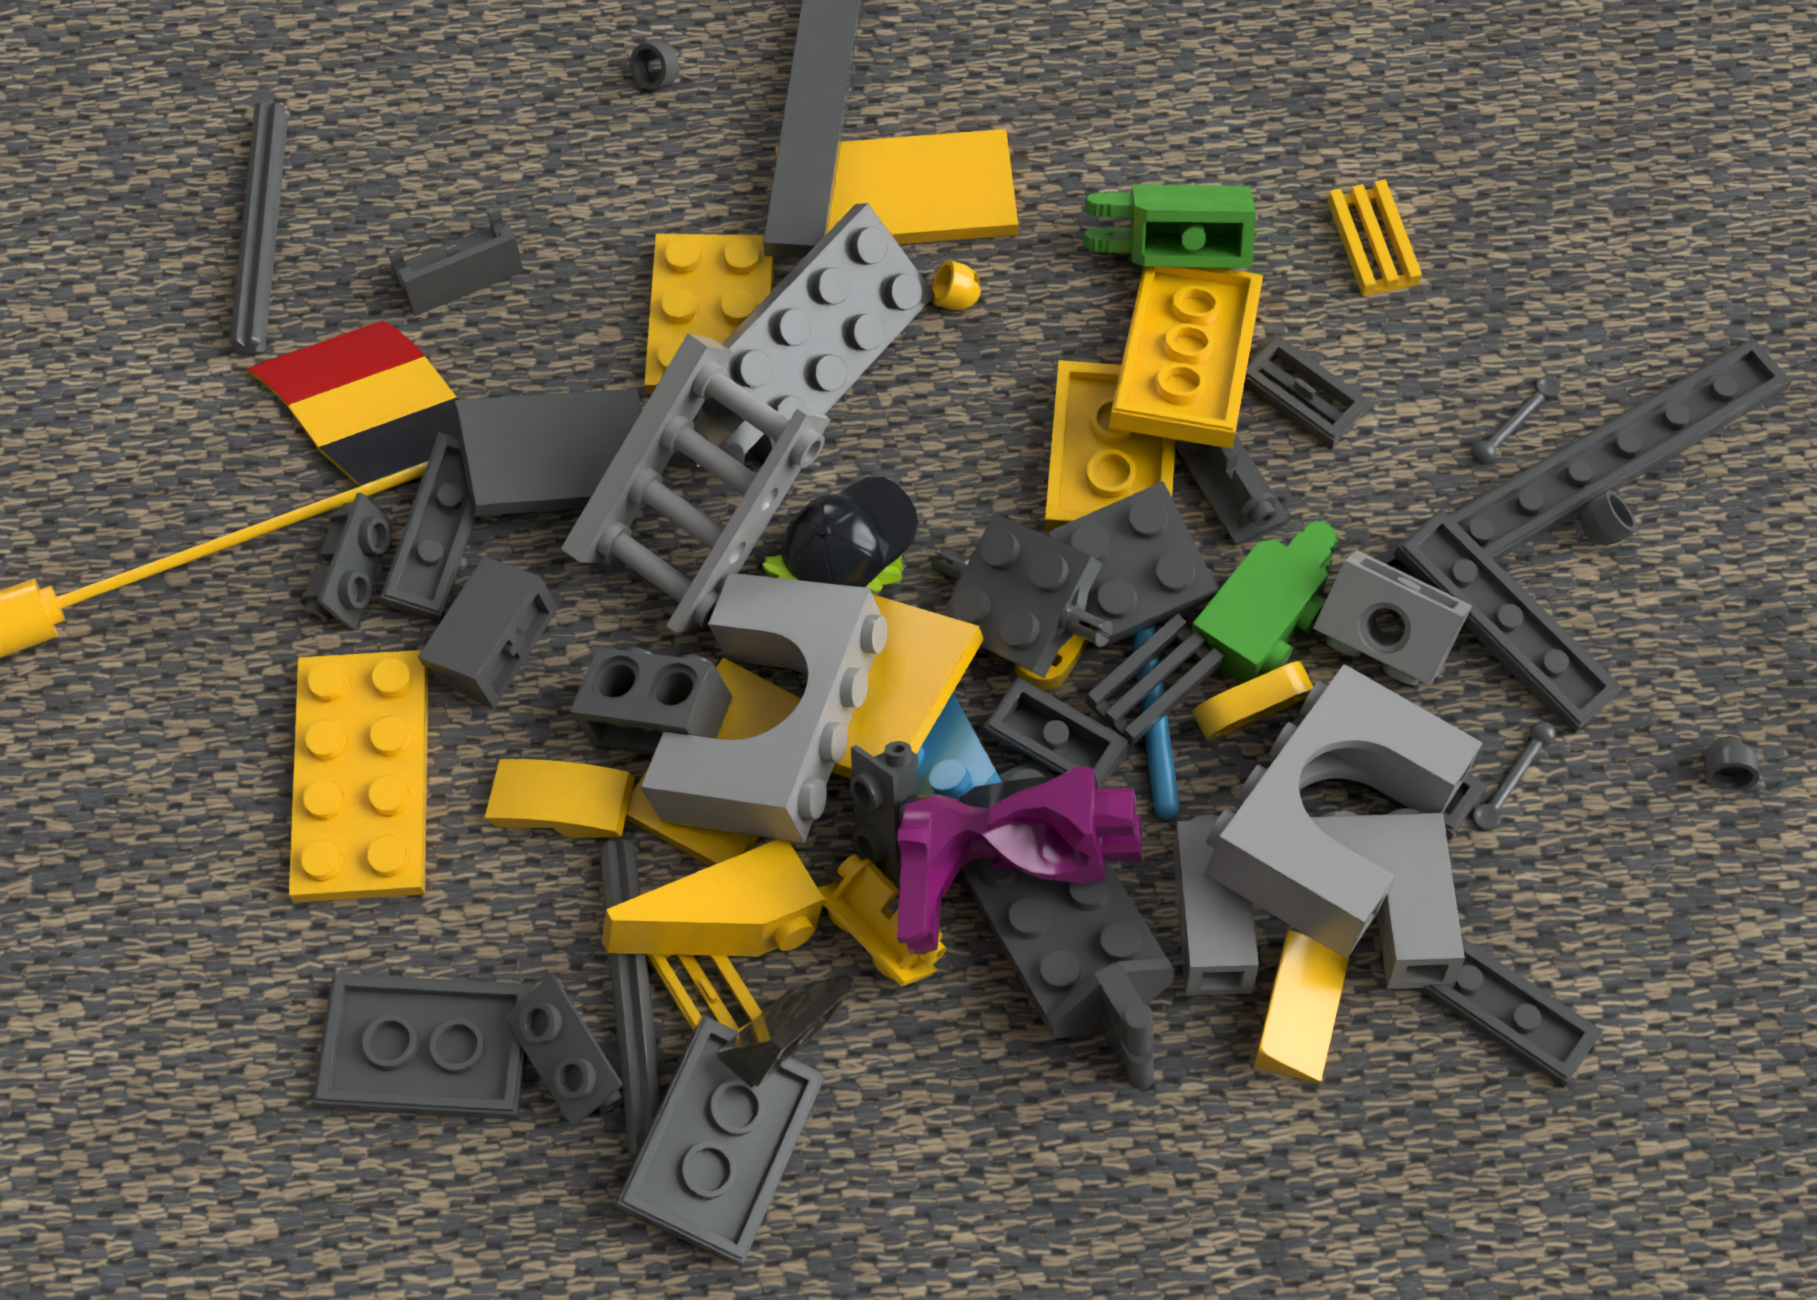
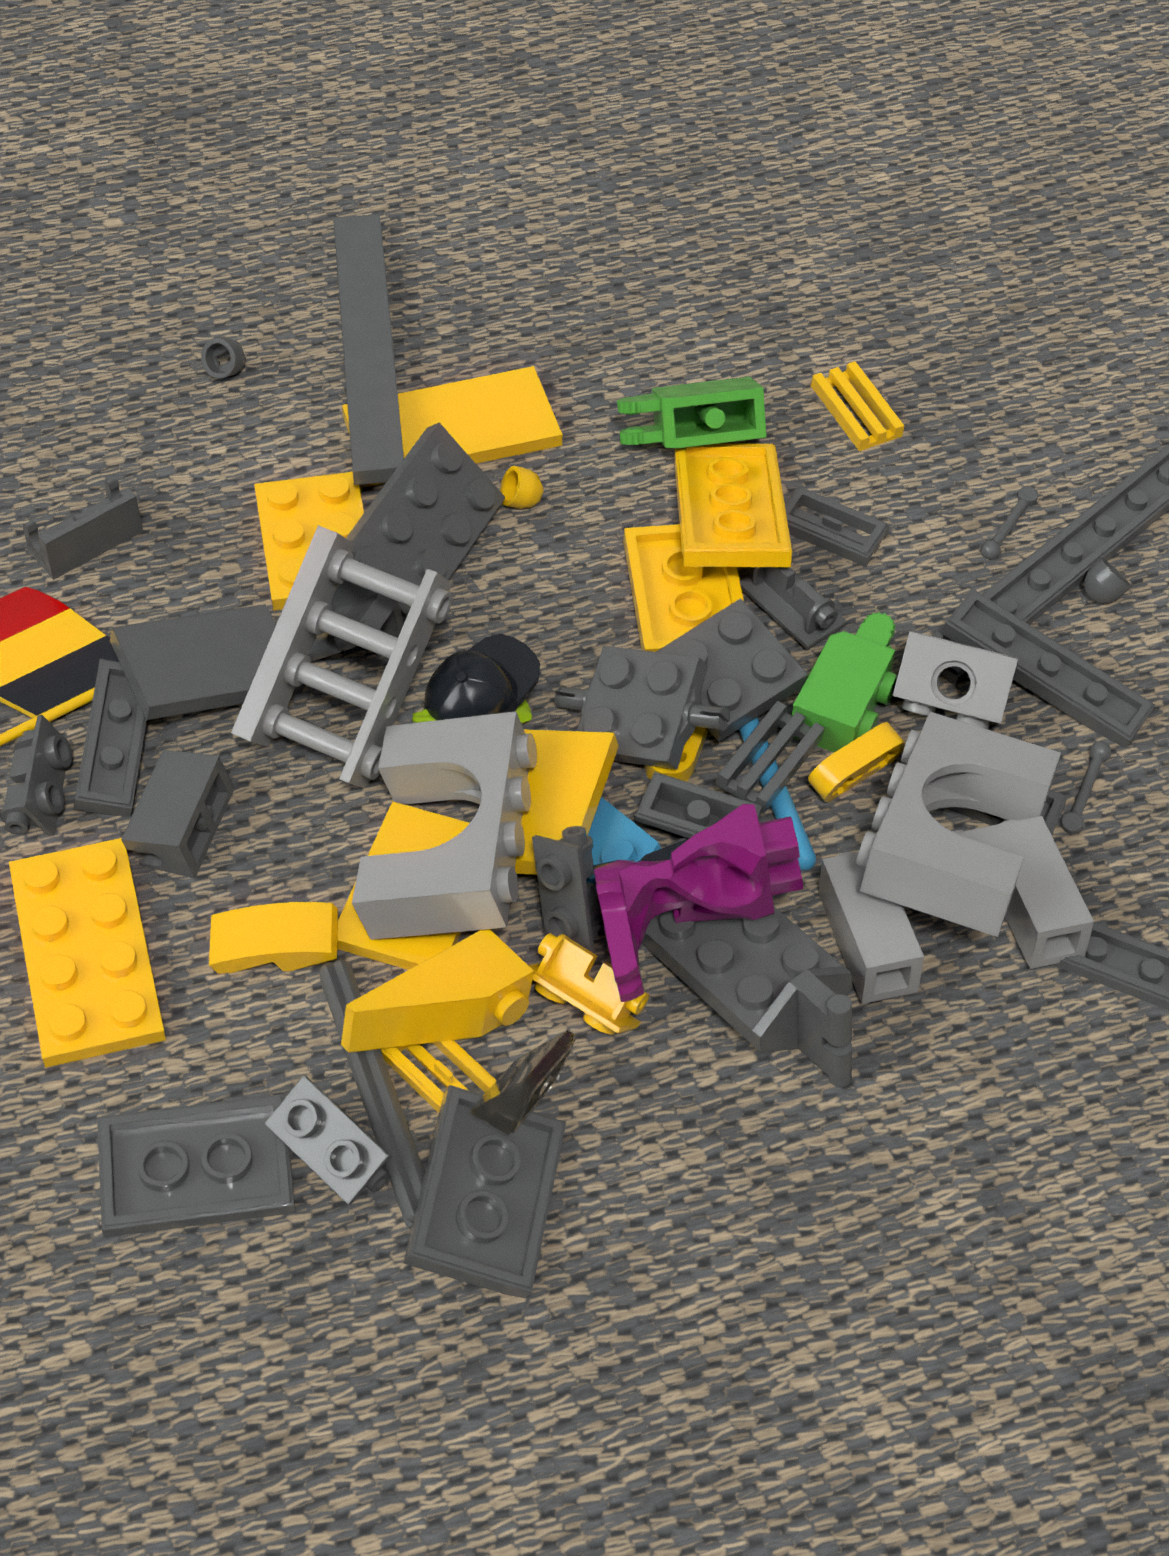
camera: 15 degrees left, 10 degrees down
dark grey brick [570,647,732,755] -> none
yellow slope [1254,929,1349,1084] -> none

